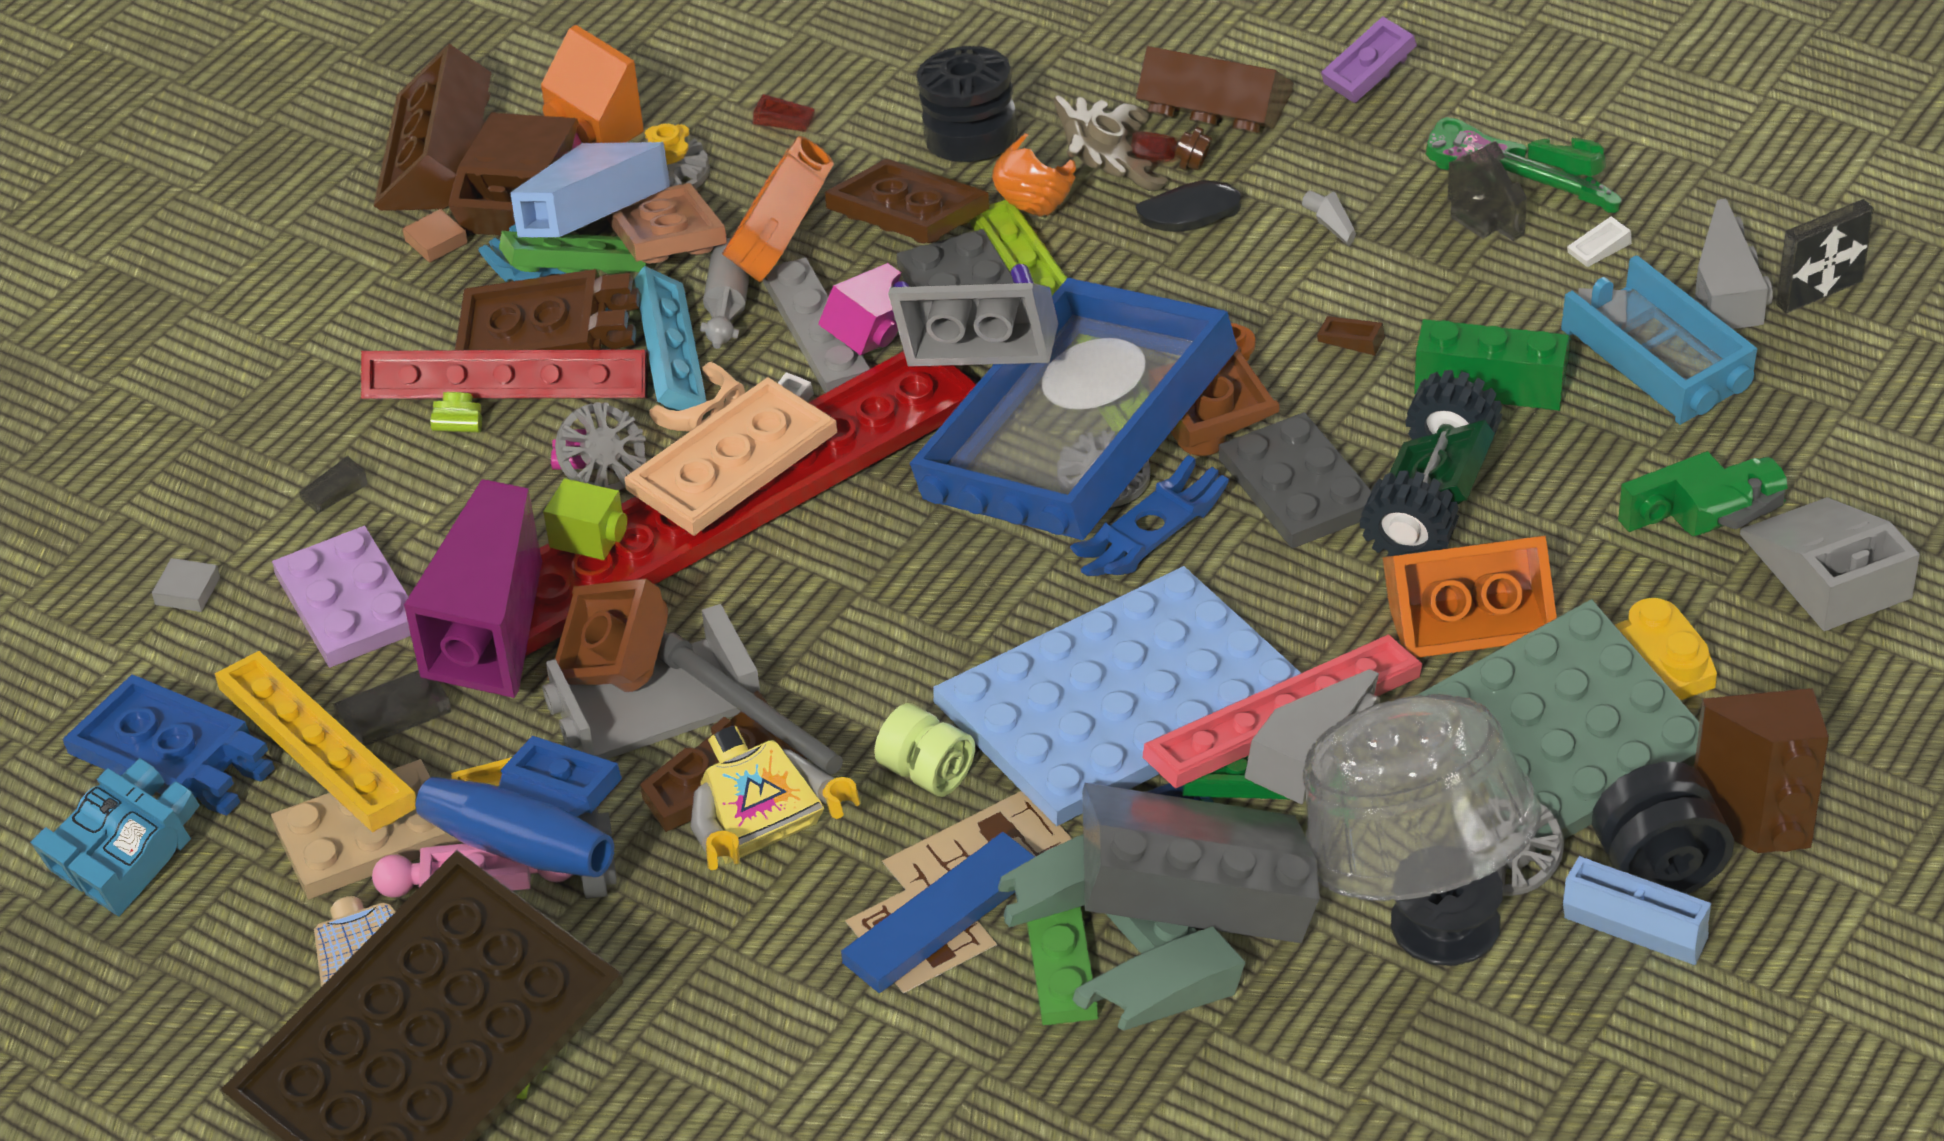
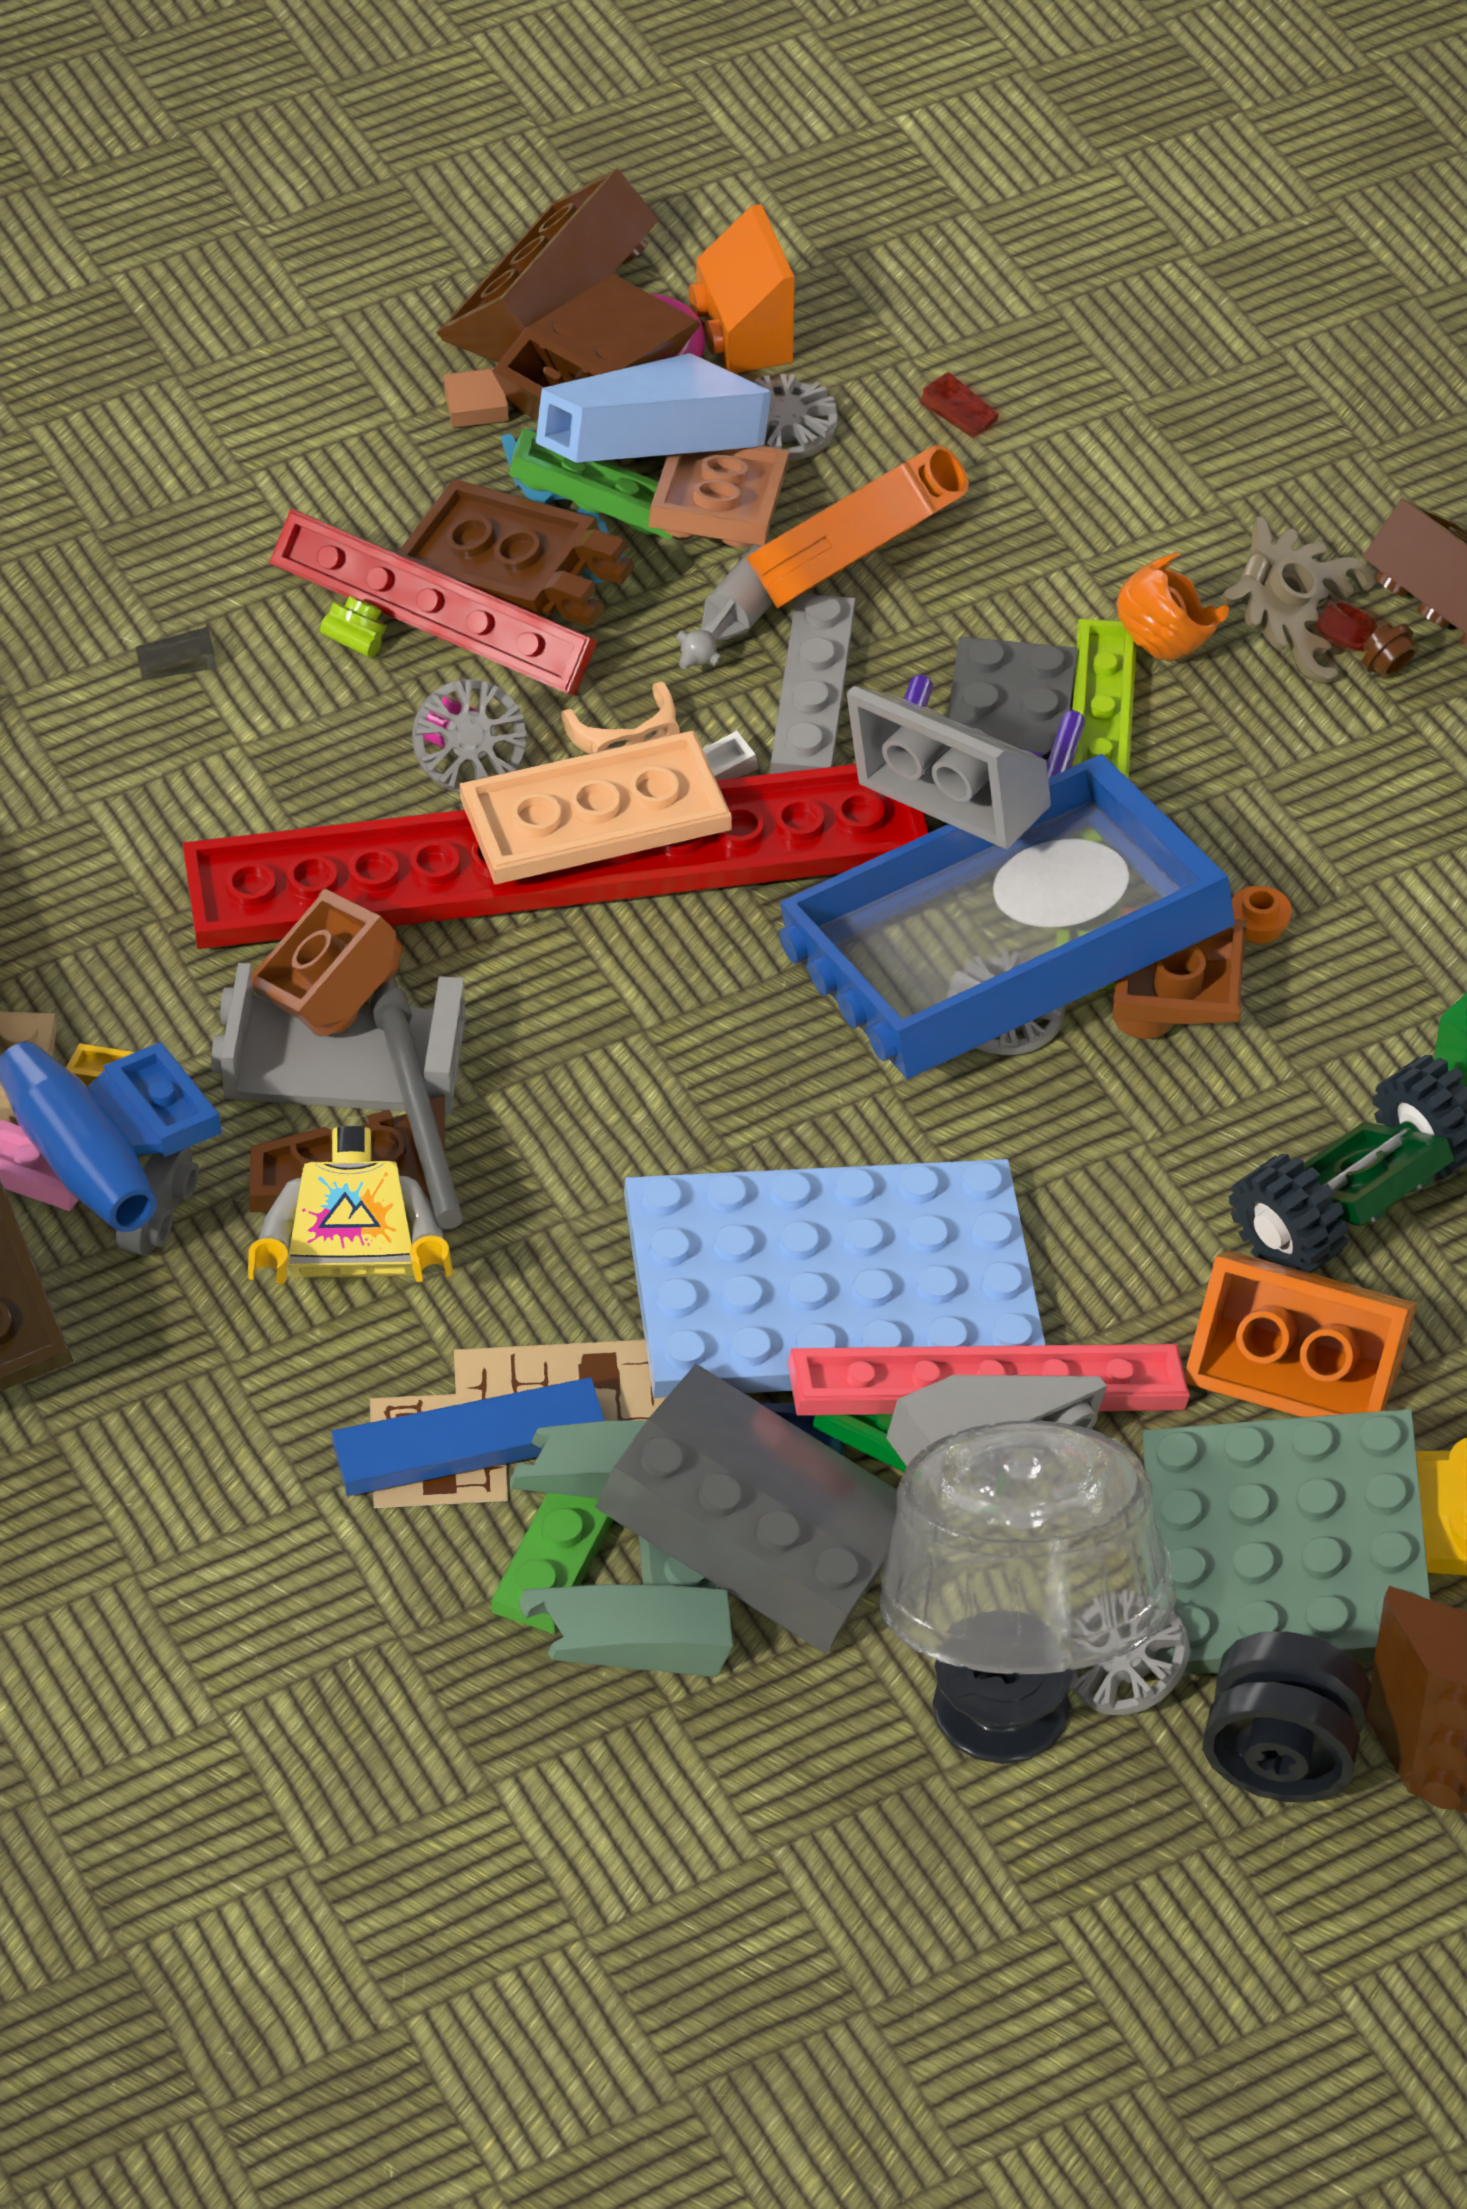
camera: 25 degrees right, 5 degrees up
lavender plate [272,526,411,668] -> none
clear smoke plate [333,670,451,746] -> none
magenta slope [404,479,542,698] -> none
lime brick [543,478,627,560] -> none
medium azure plate [634,266,706,411] -> none
yellow plate [645,123,689,164] -> none
dark pink arch [818,263,902,355] -> none
reddish brown plate [825,158,990,243] -> none
yellowish green wheel [874,703,975,797] -> none
black wheel [916,46,1018,162] -> none
blue piece [1070,455,1229,576] -> none
black arm [1136,180,1241,232] -> none
dark grey plate [1219,412,1371,549] -> none
reddish brown piece [1317,316,1385,356] -> none
light blue piece [1563,856,1711,966] -> none

